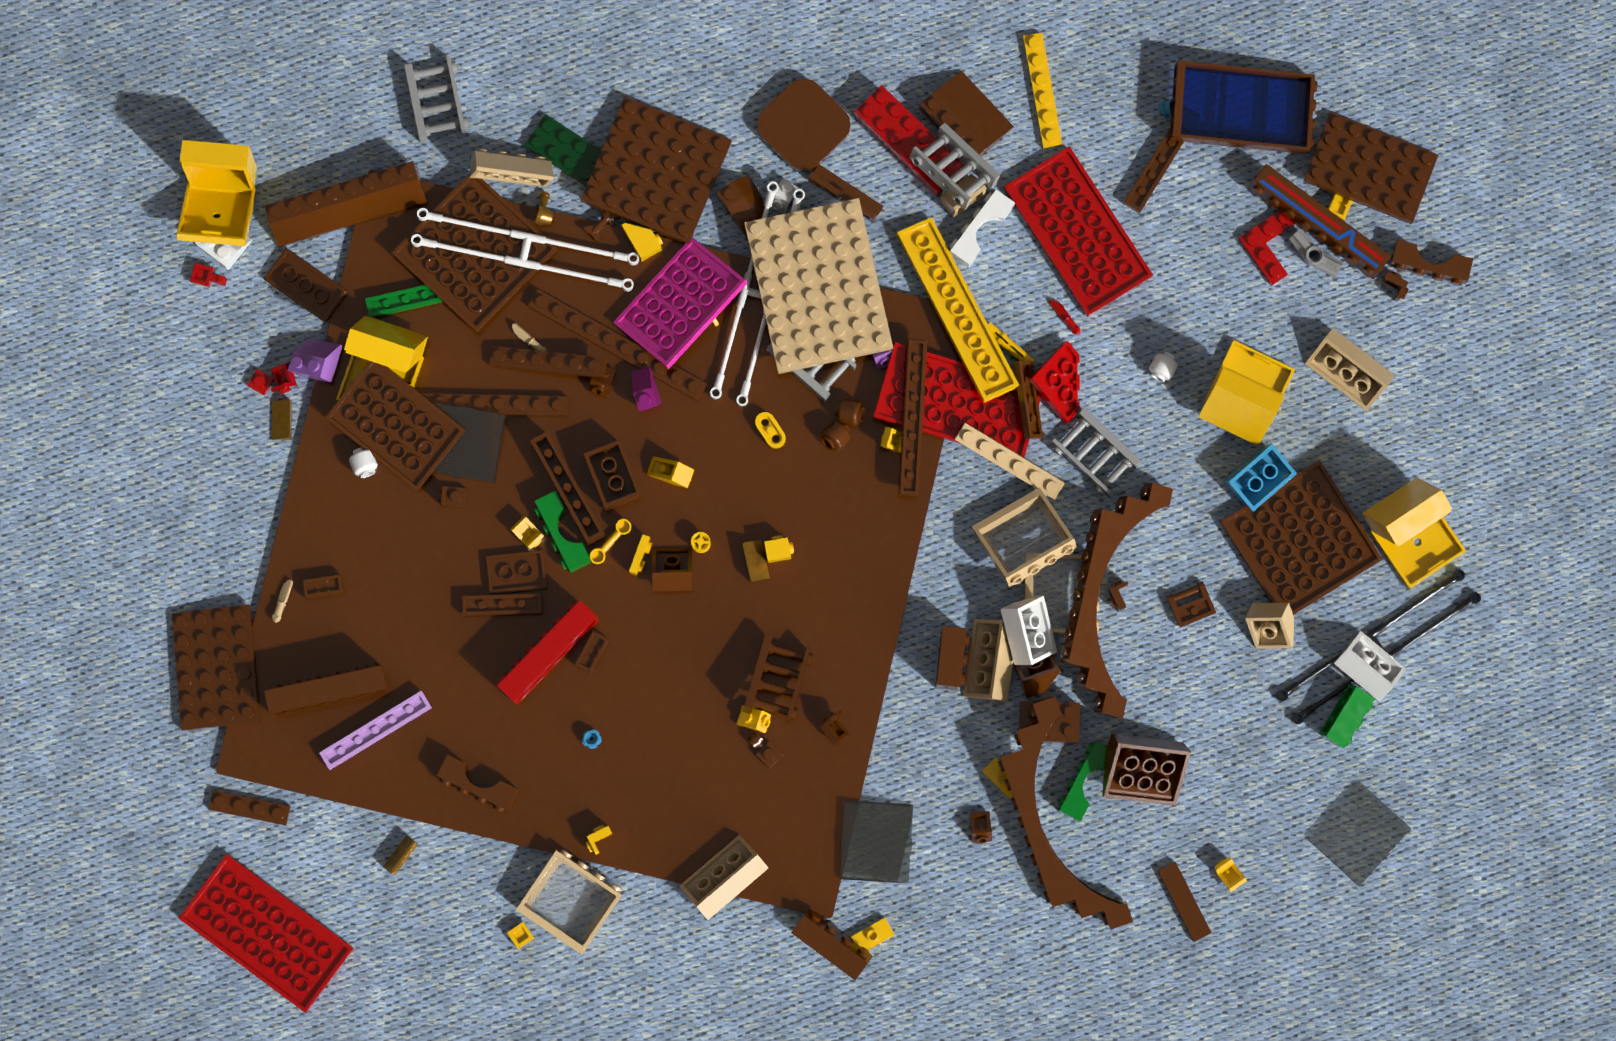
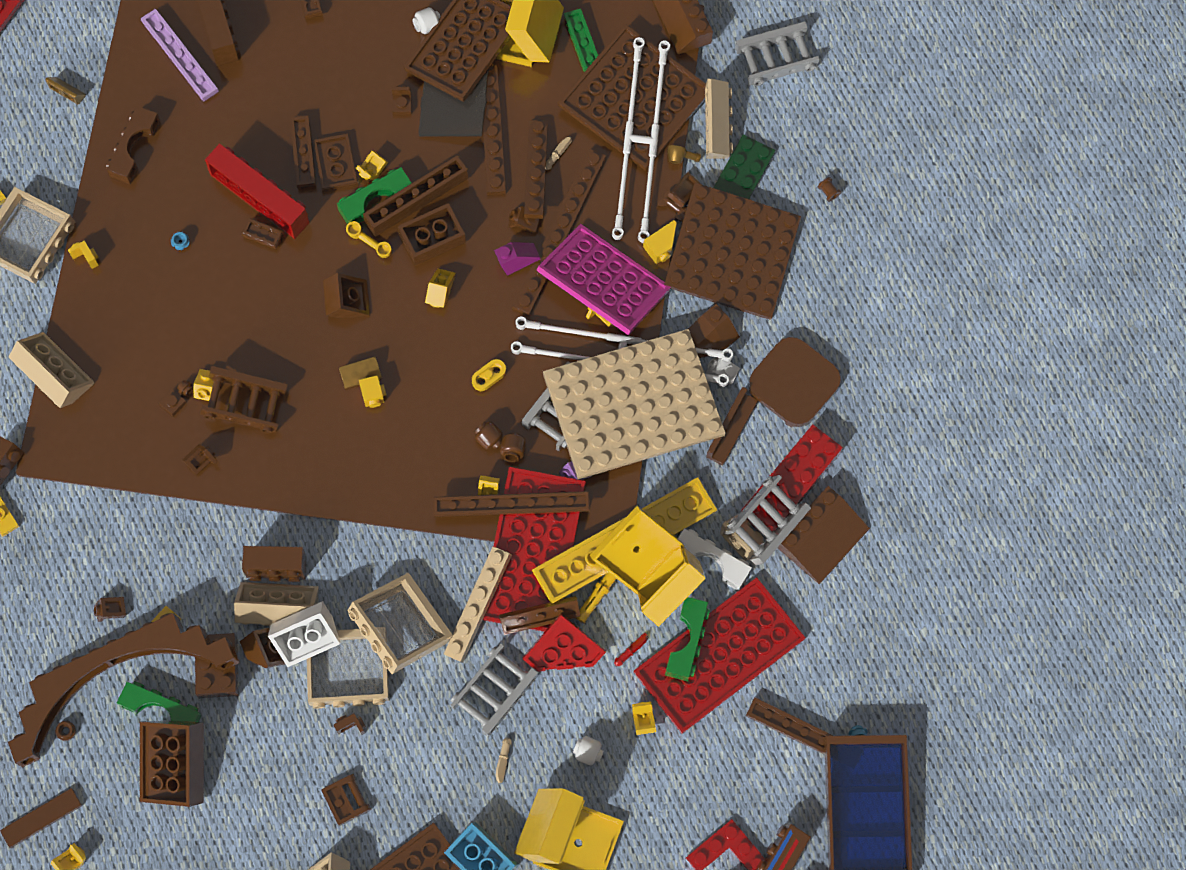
camera: 85 degrees right, 10 degrees down
yellow plate [629,534,653,576] -> none
yellow wheel [691,532,711,553] -> none
clear smoke piece [839,800,913,883] -> none
yellow plate [1023,33,1062,149] -> none
reddish brown arch [1060,483,1173,718] -> none
none -> reddish brown plate [55,721,76,741]
none -> tan piece [496,737,511,783]
none -> yellow container [590,506,705,627]
none -> yellow bracket [632,701,656,735]
none -> green arch [665,597,710,681]
none -> reddish brown tile [668,172,701,208]
none -> reddish brown bush [817,177,841,202]

